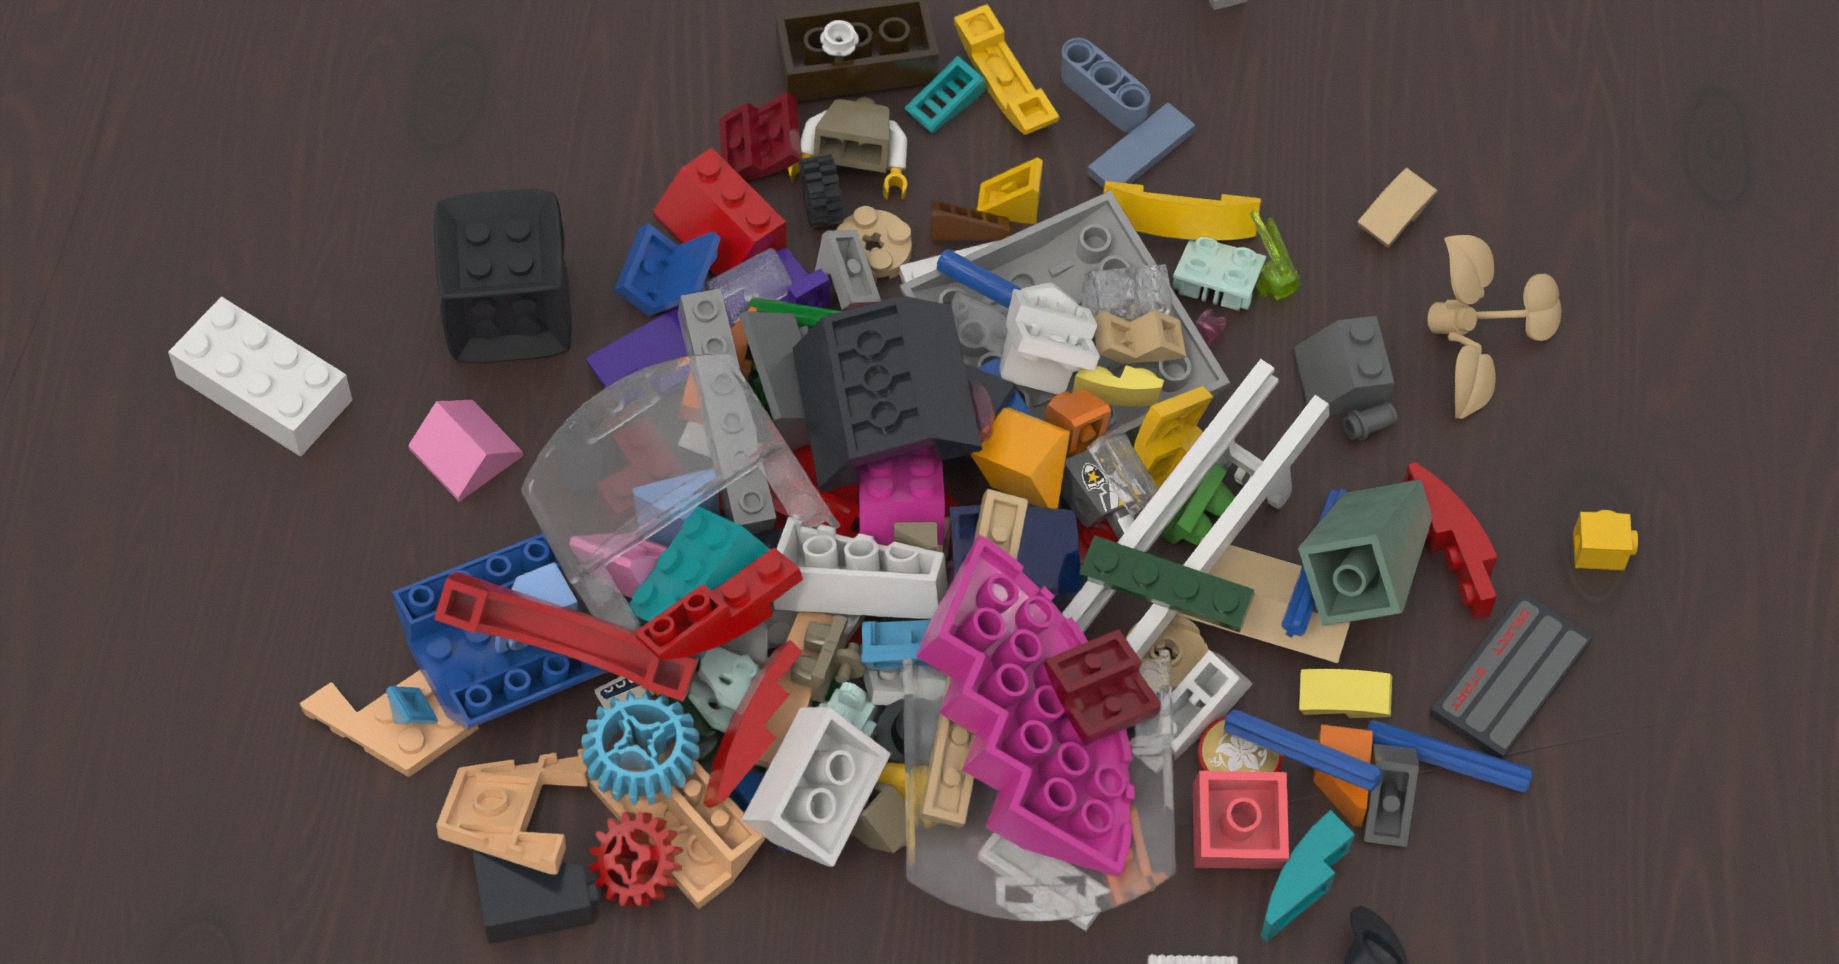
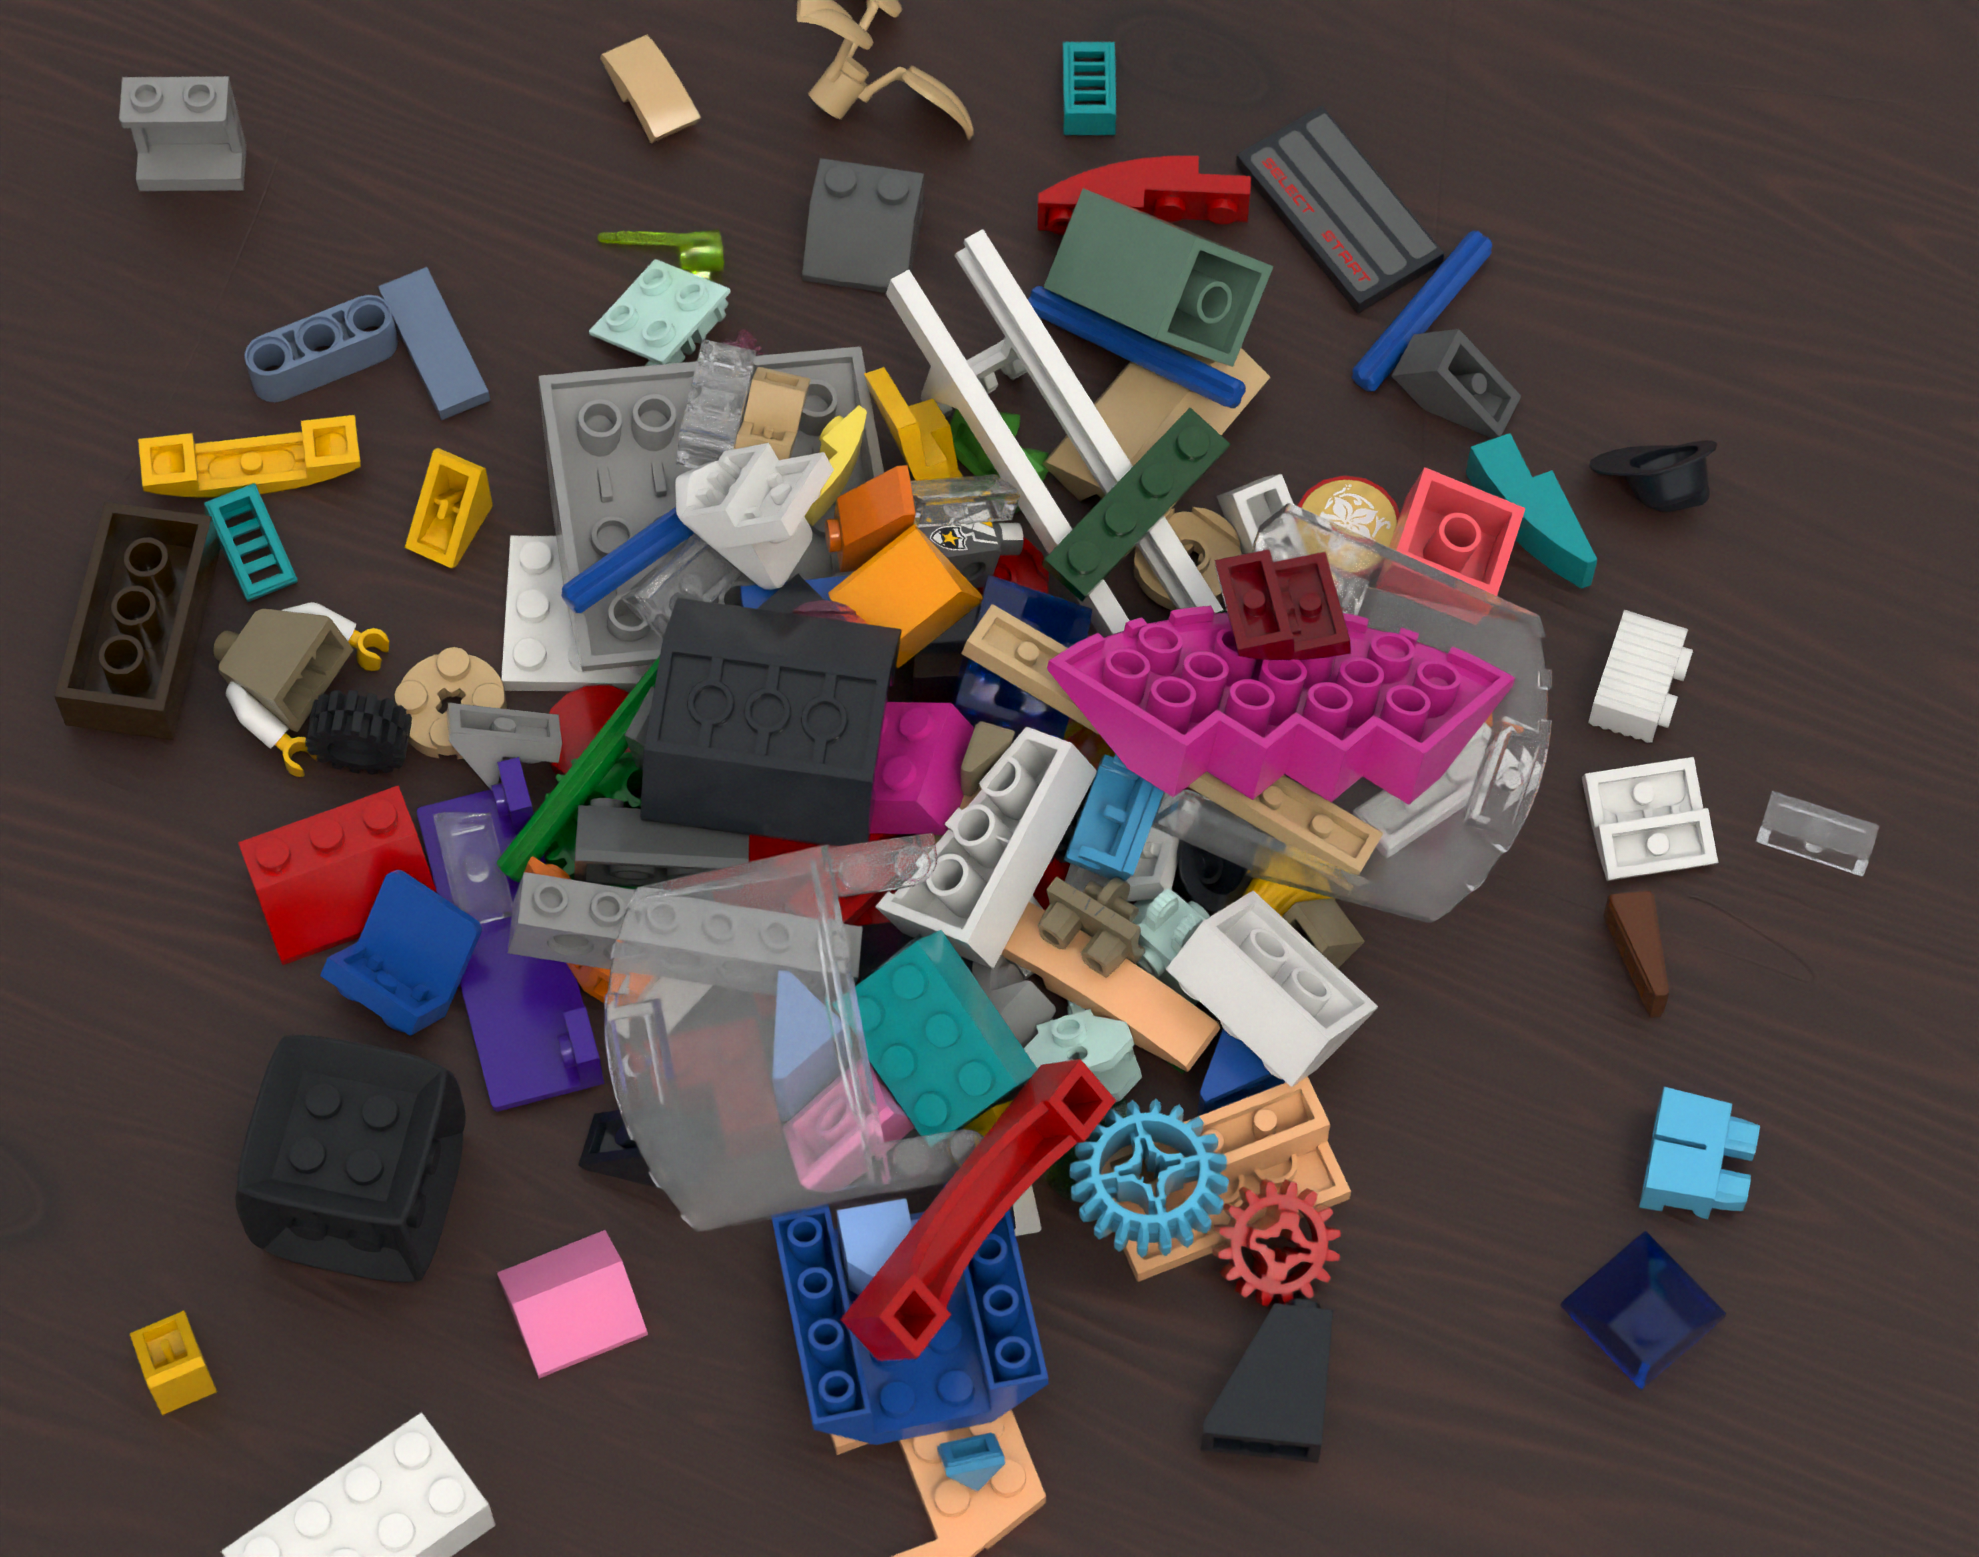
camera: 70 degrees left, 5 degrees up
light nougat wing [436,749,590,875] -> none
red slope [634,547,803,661] -> none
red slope [703,640,803,809] -> none
dark red slope [719,92,801,181] -> none
white plate [820,20,858,56] -> none
reddish brown slope [930,200,1010,241] -> none
yellow slope [1104,181,1261,240] -> none
blue axle [1224,709,1382,791] -> none
light yellow slope [1299,669,1392,718] -> none
orange slope [1310,724,1373,827] -> none
dark grey pin [1343,401,1397,441] -> none
yellow brick [1573,510,1638,570] -> none
none -> yellow slope [129,1311,217,1415]
none -> teal slope [1063,42,1116,135]

